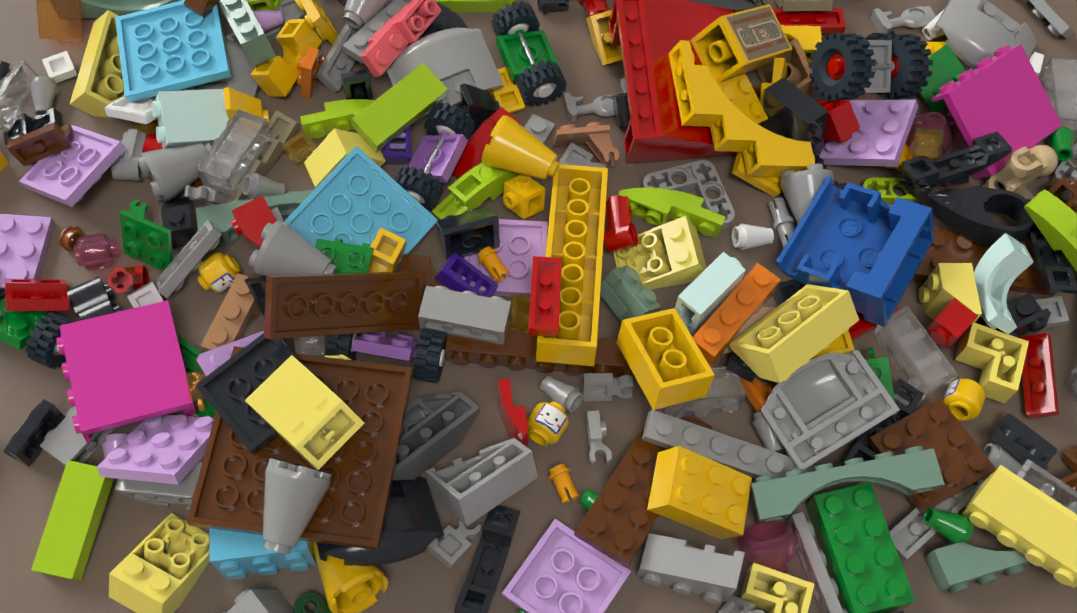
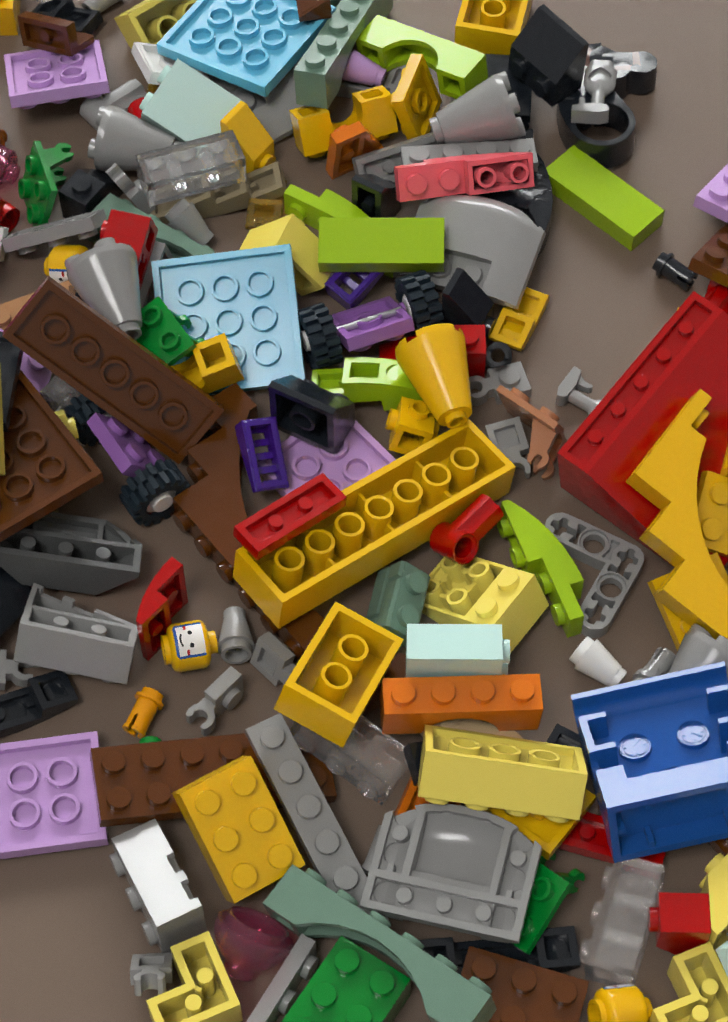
camera: 50 degrees right, 5 degrees down
light grey brick [418,286,511,345] -> none
light orange pin [477,246,510,283] -> none
plate [491,1,567,107] -> none
none -> black pin [486,342,512,368]

